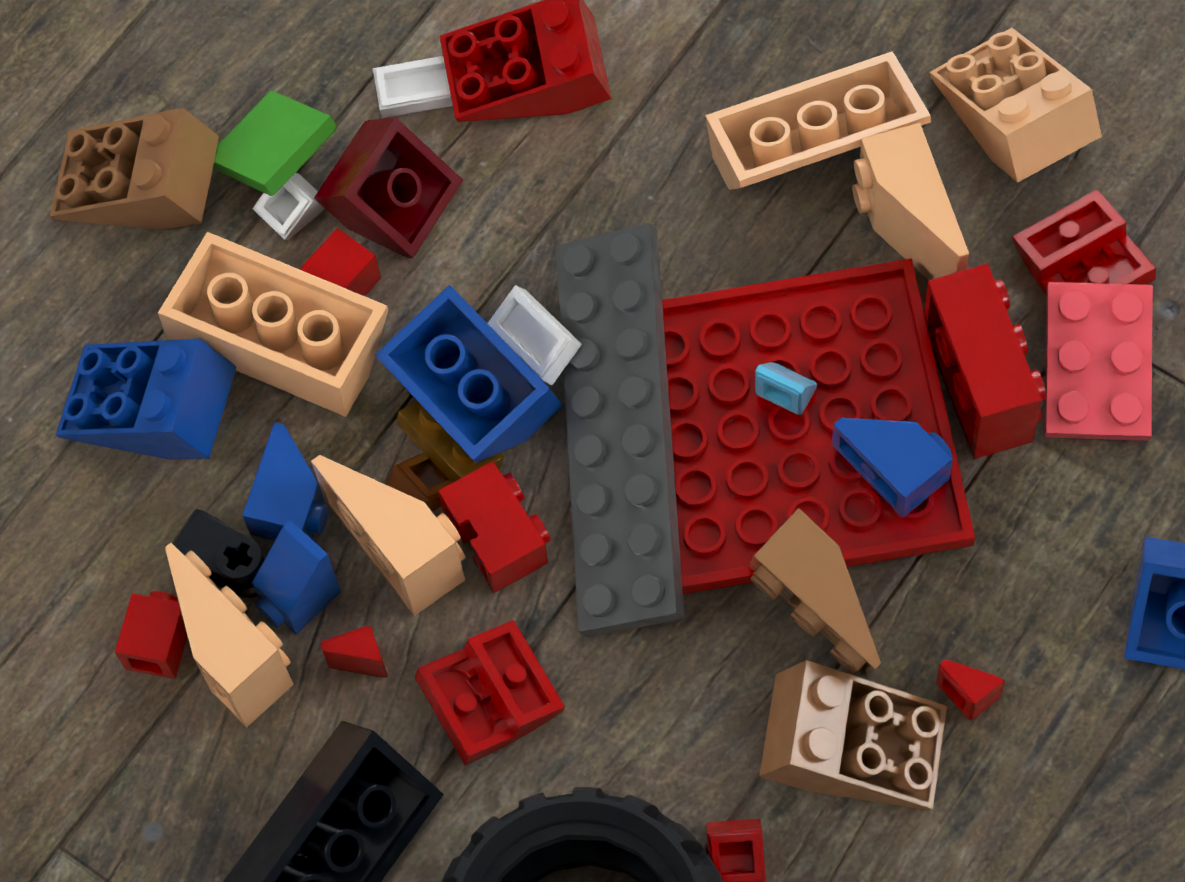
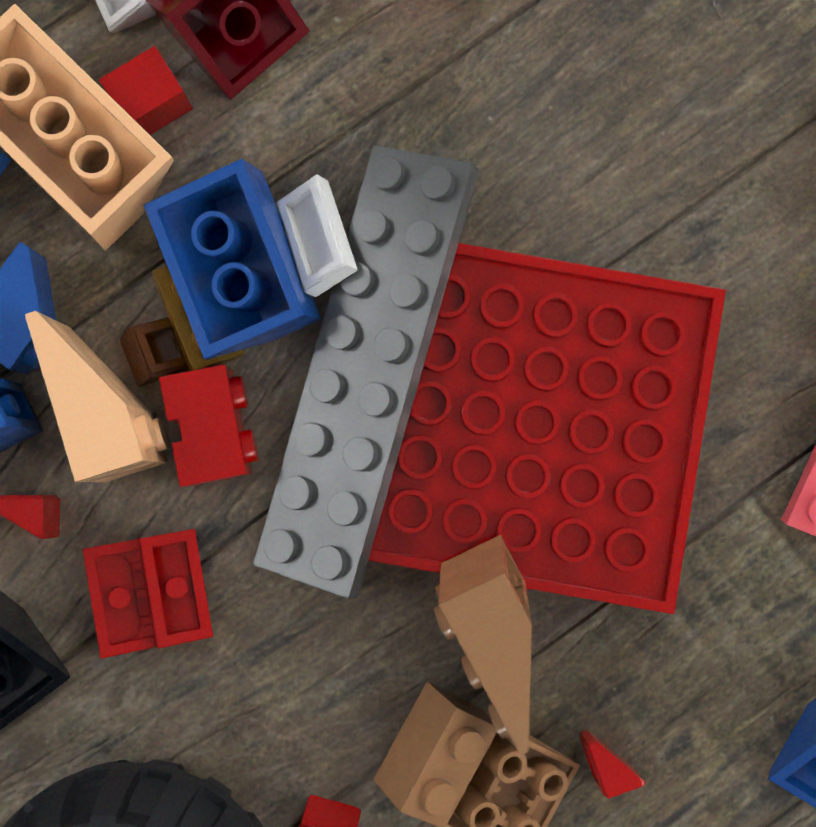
camera: 10 degrees right, 20 degrees up
light nougat slope [705,51,931,190] -> none
medium azure slope [755,362,817,415] -> none
blue slope [832,418,953,518] -> none
light nougat slope [852,123,969,280] -> none
red brick [924,263,1046,459] -> none

